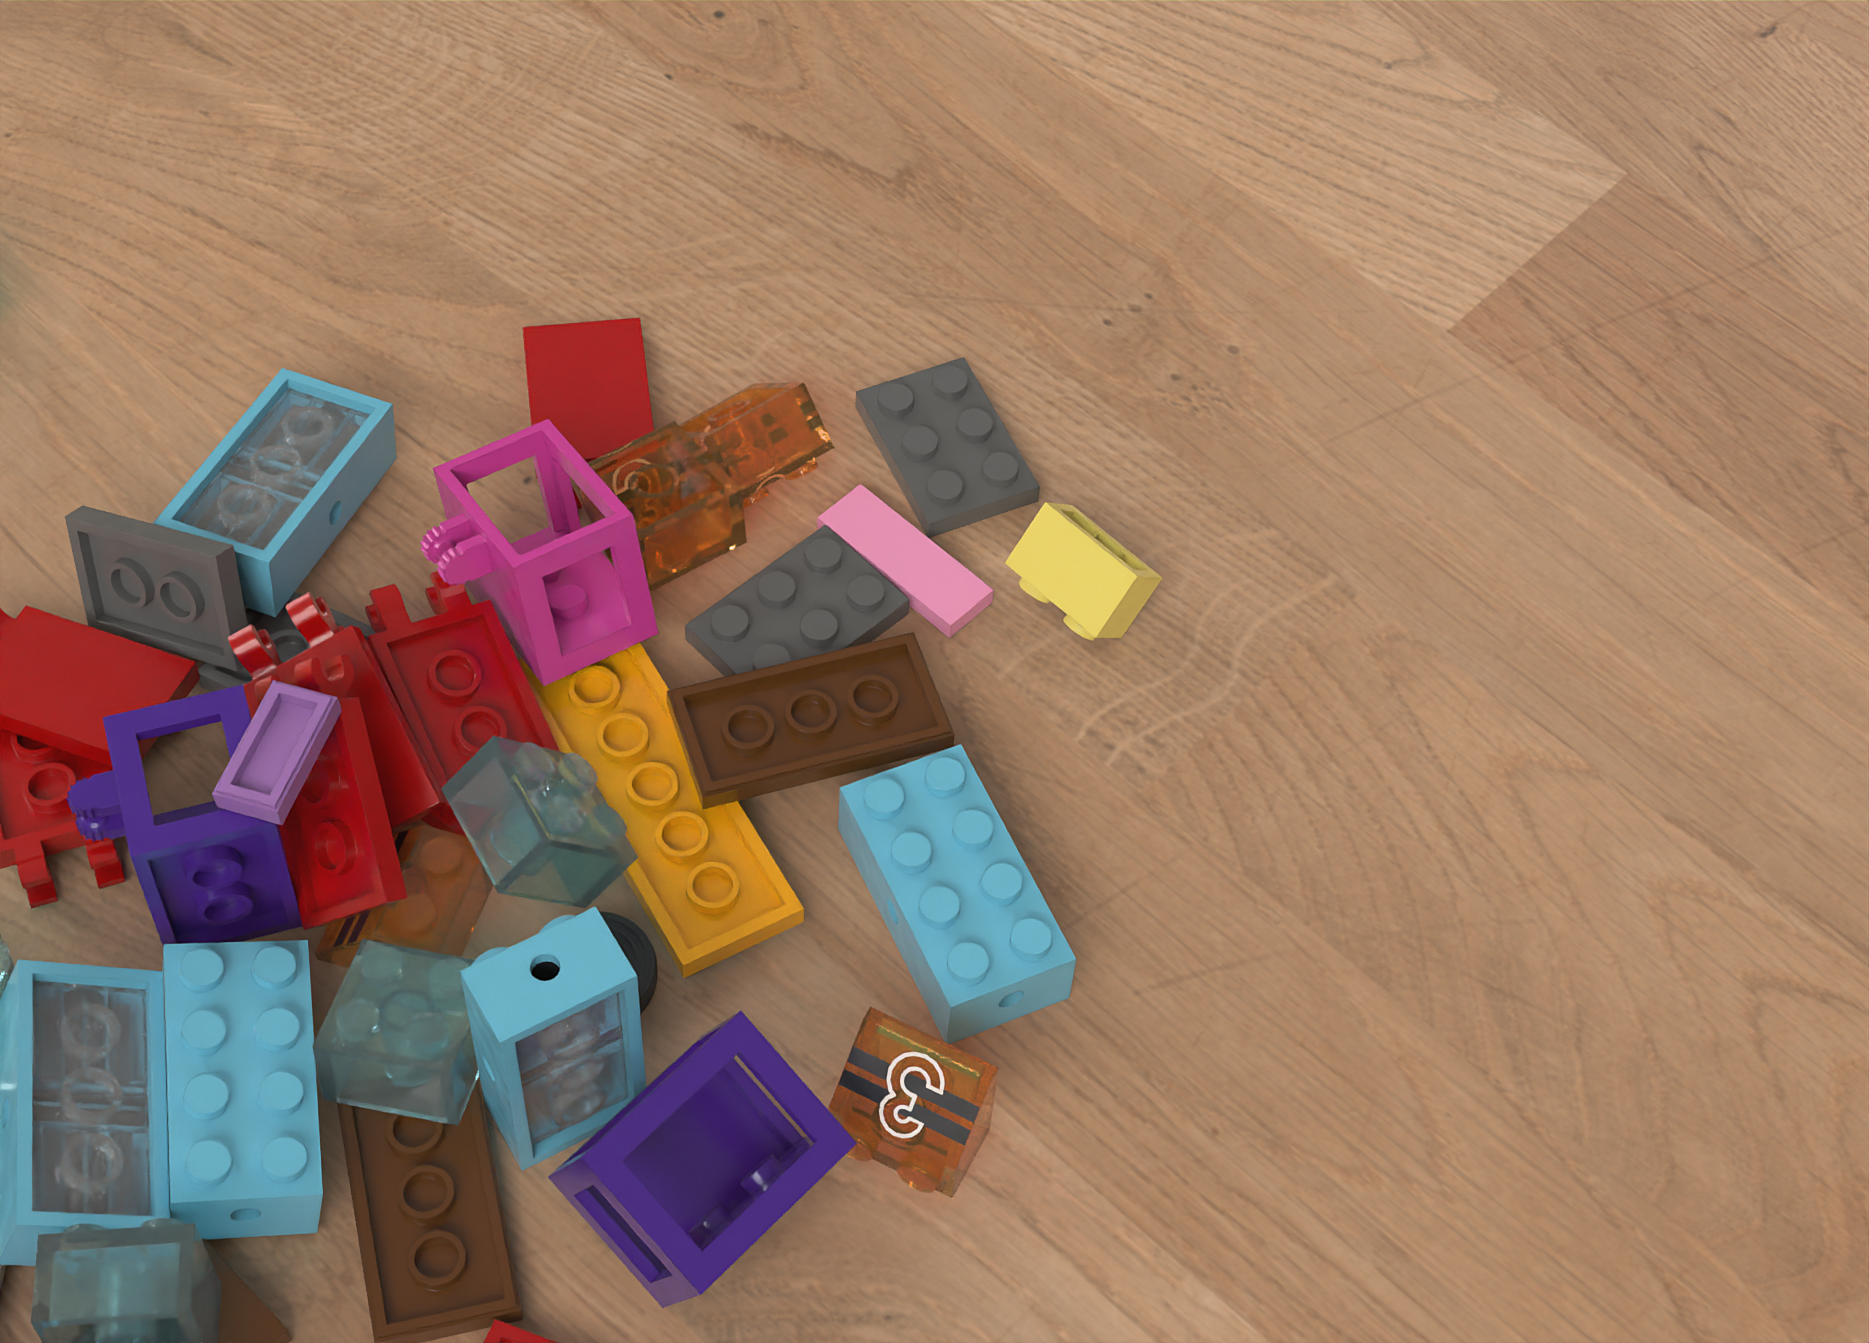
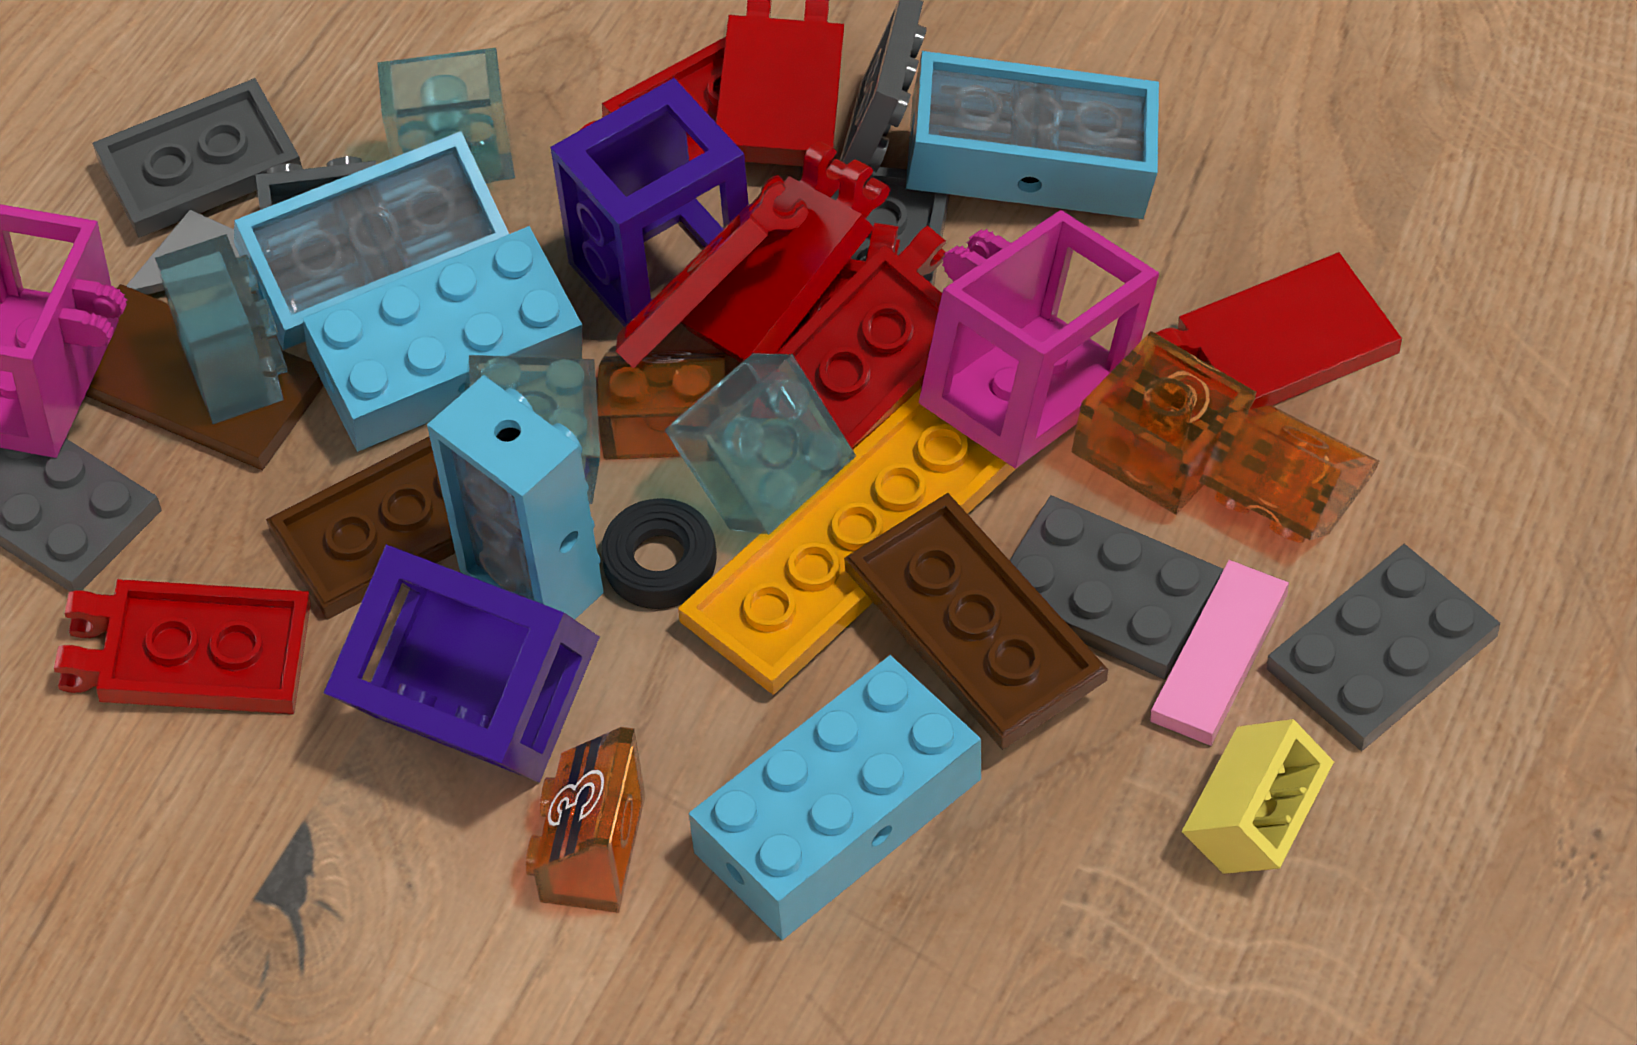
camera: 80 degrees right, 0 degrees up
medium lavender tile [212,680,342,825] -> none

